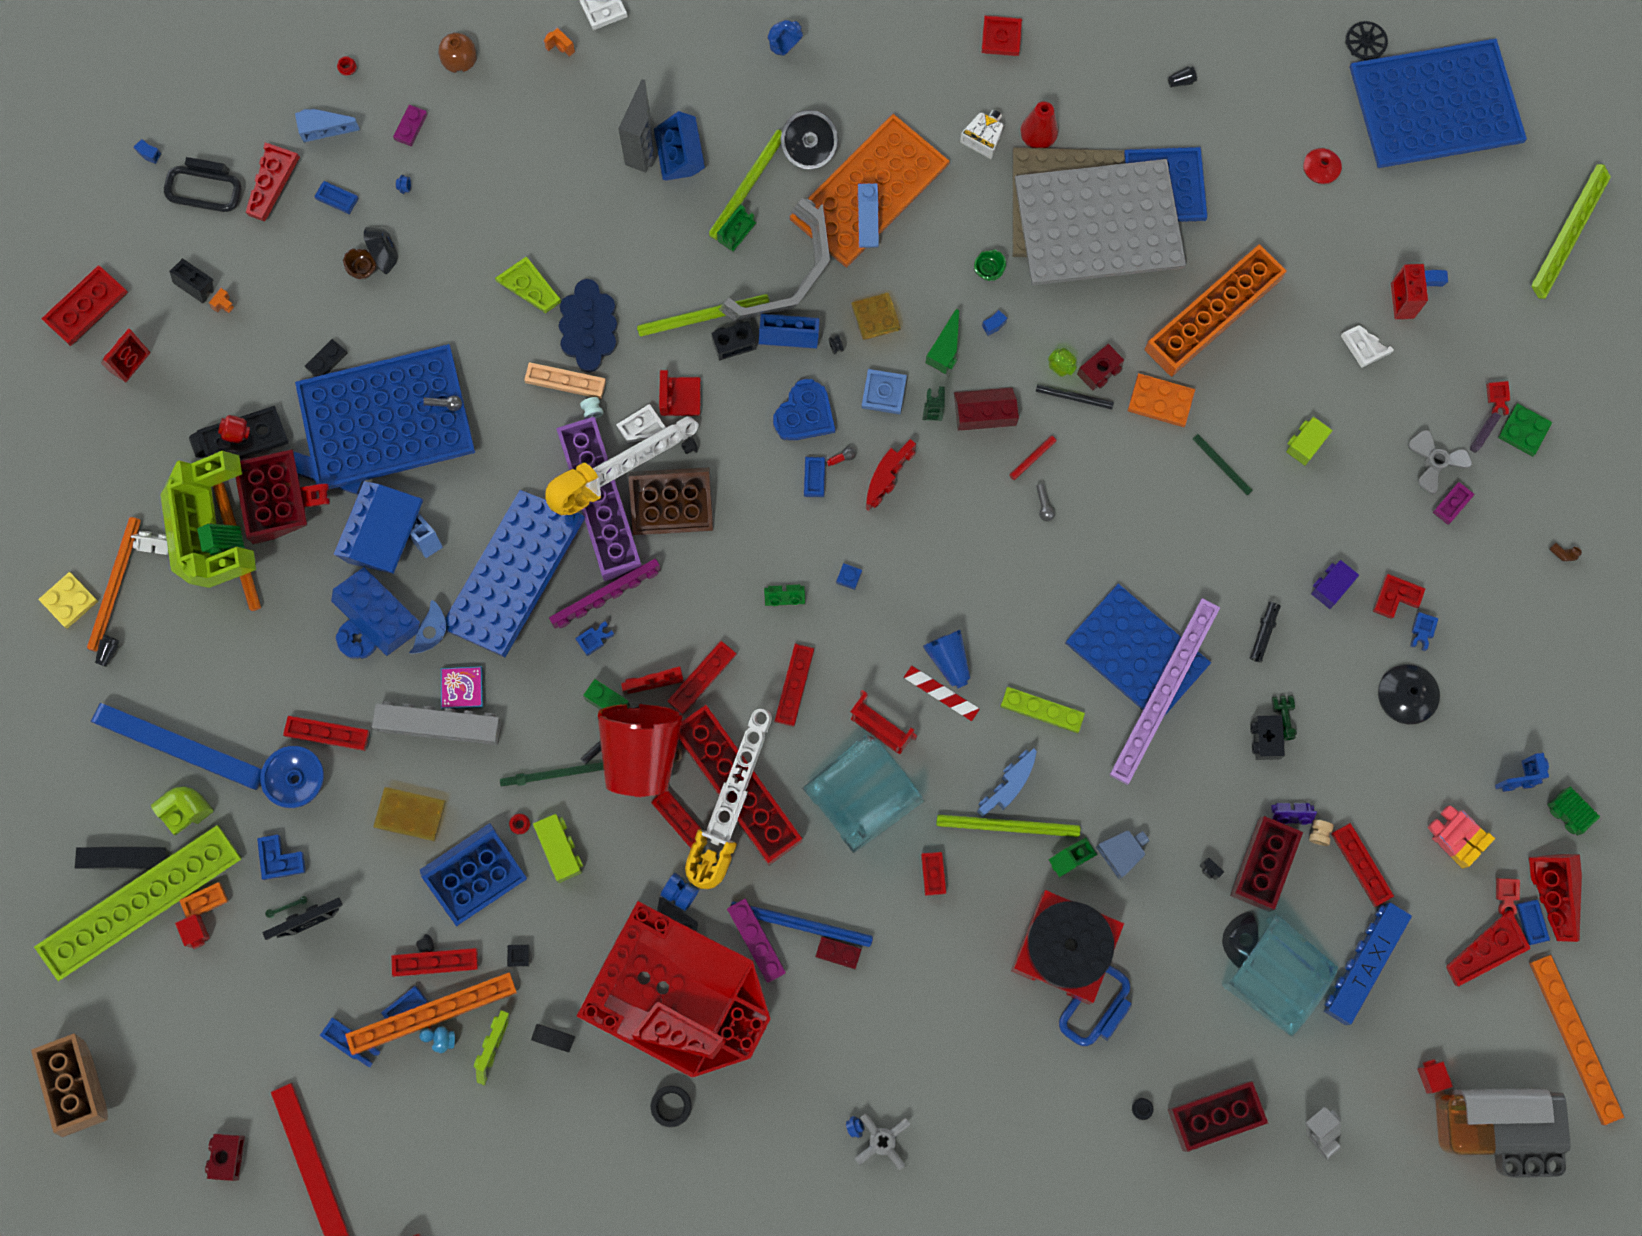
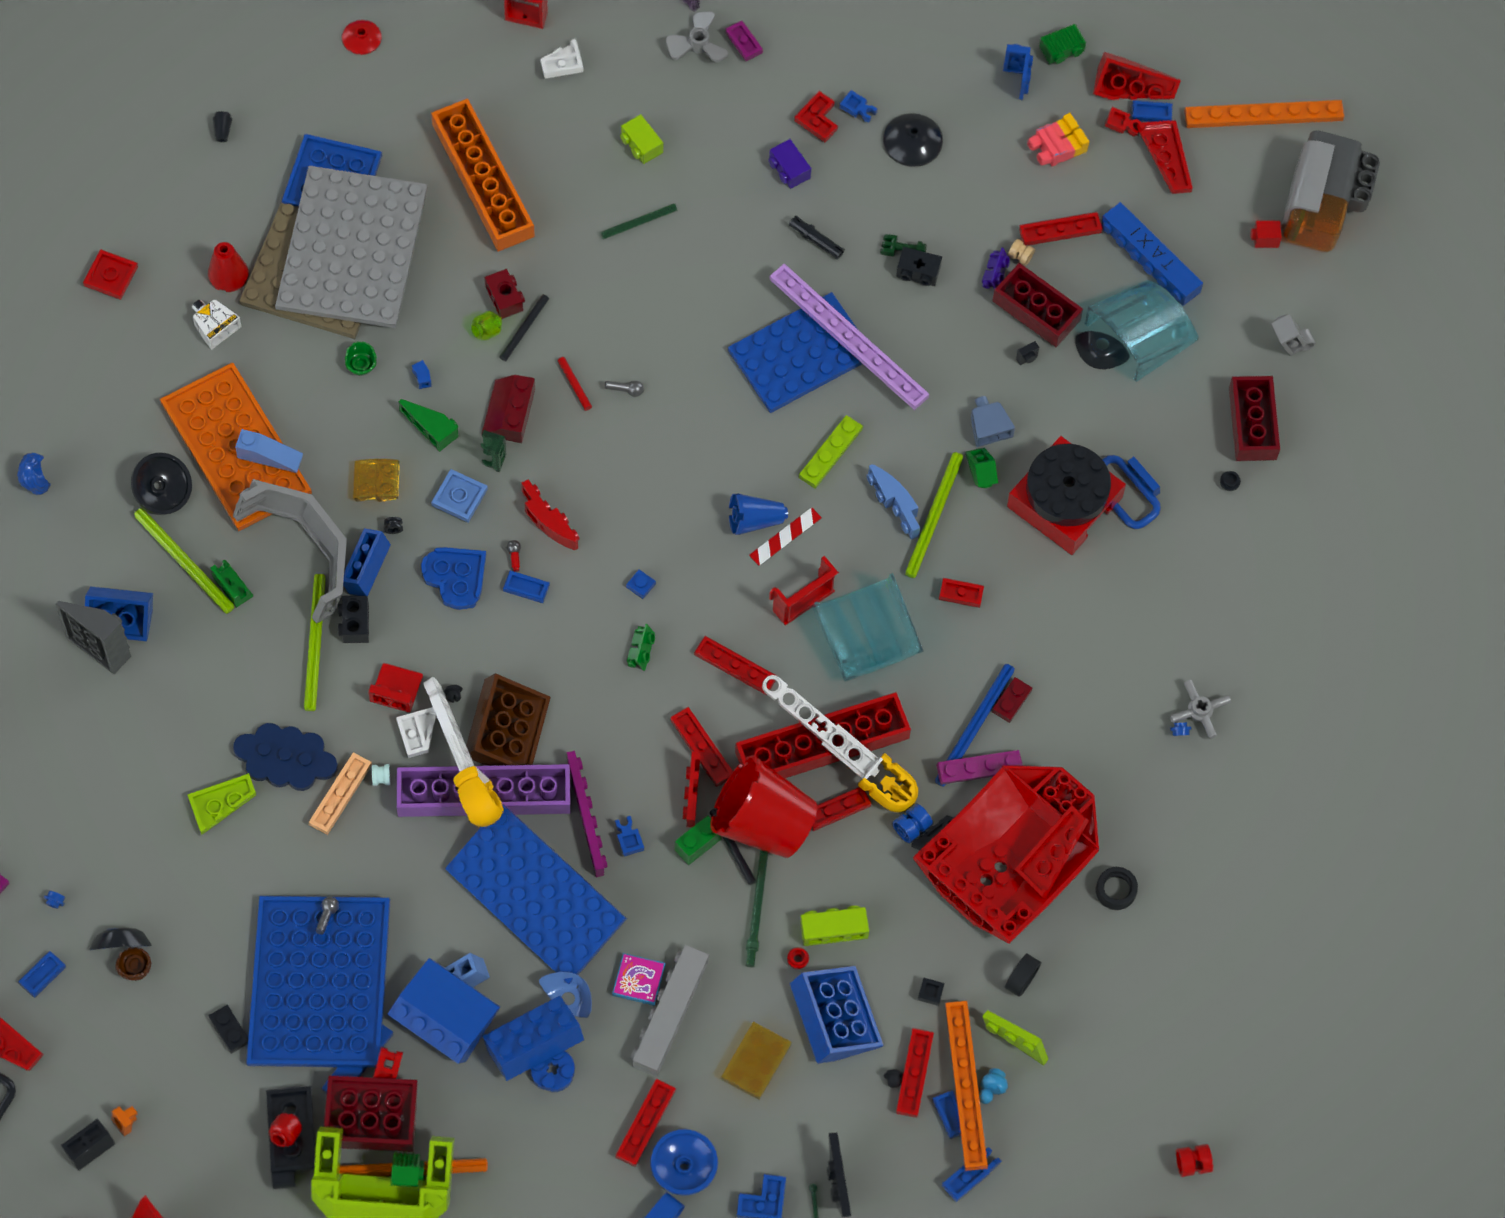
camera: 75 degrees left, 10 degrees down
orange plate [1127,373,1195,427] -> none

